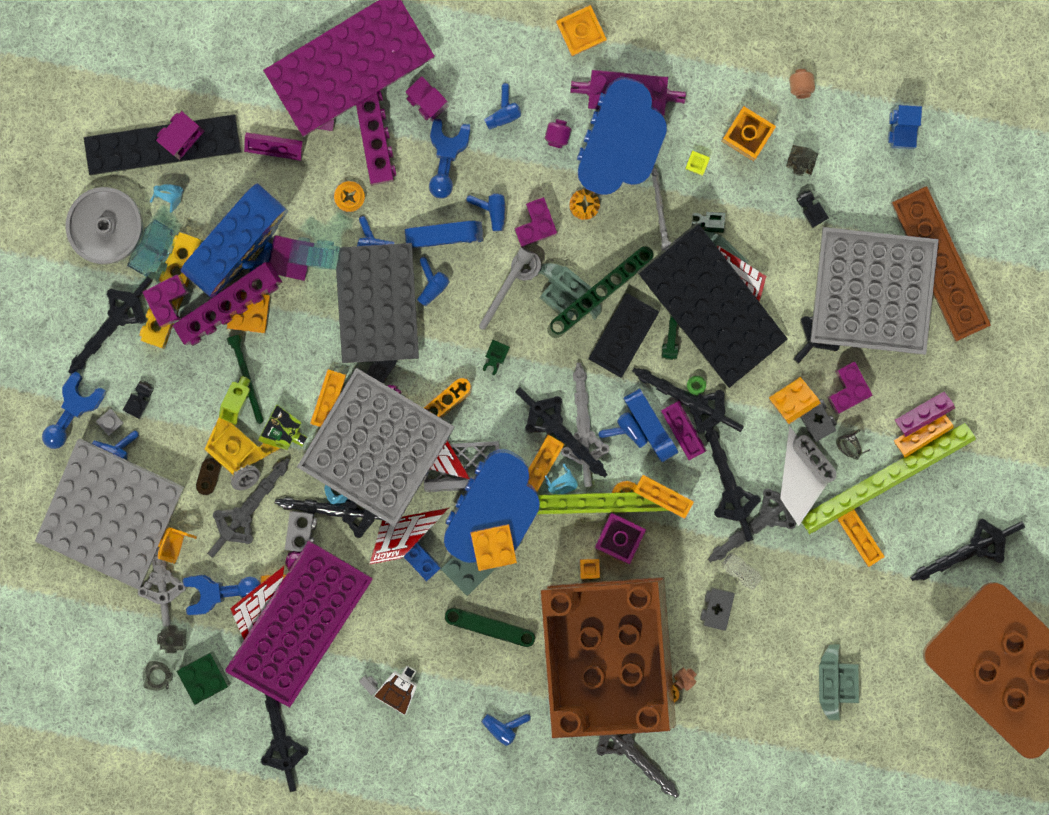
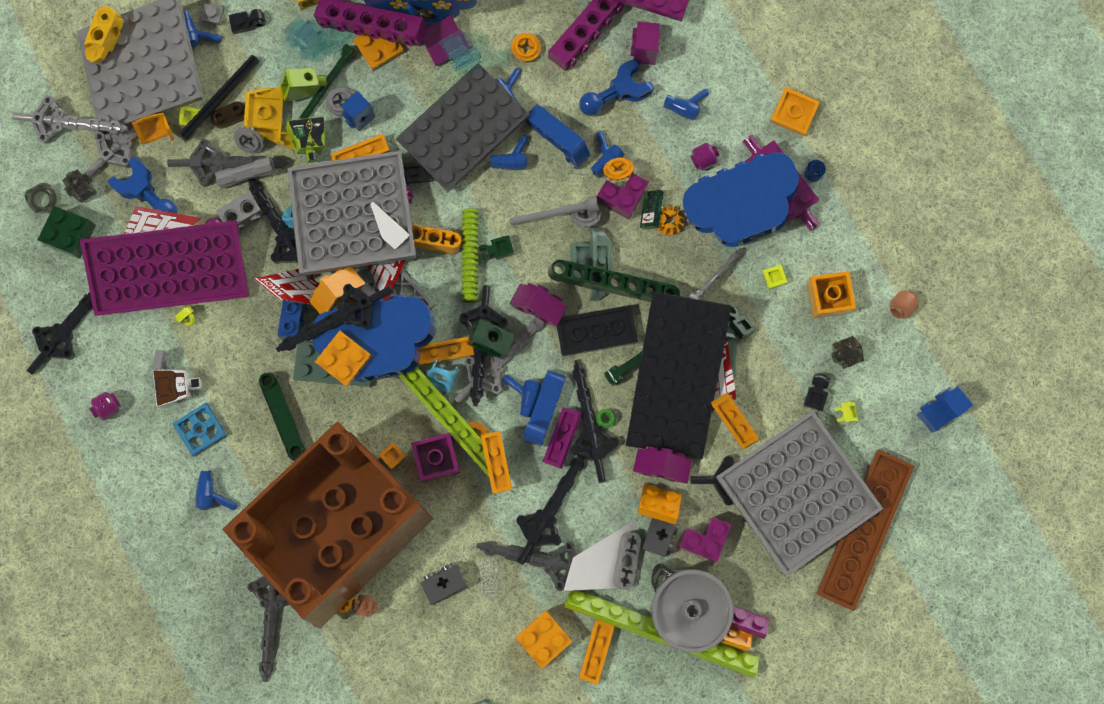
camera: 50 degrees right, 10 degrees down
none -> light grey bar [12,95,128,144]
none -> yellow piece [83,6,123,64]
none -> magenta head [89,392,121,421]
none -> dark azure piece [172,403,227,457]
none -> neon yellow tile [175,306,195,326]
none -> neon yellow plate [178,106,200,126]
none -> black axle [179,55,259,140]
none -> light grey axle [215,156,275,189]
none -> black bar [276,284,393,352]
none -> clear light blue brick [283,16,328,62]
none -> light orange brick [310,267,365,314]
none -> light grey gear [326,87,354,116]
none -> blue brick [341,91,375,131]
none -> white sticker [370,202,410,249]
none -> lime piece [461,208,479,303]
none -> dark green brick [467,319,515,359]
none -> magenta brick [509,283,567,326]
none -> light orange brick [515,610,572,669]
none -> light orange gear [603,158,634,182]
none -> magenta brick [633,446,692,484]
none -> clear green tile [640,190,664,229]
none -> light grey dish [651,569,733,653]
none -> light orange plate [711,392,759,449]
none -> clear blue wheel [804,160,826,182]
none -> neon yellow tile [834,402,858,423]

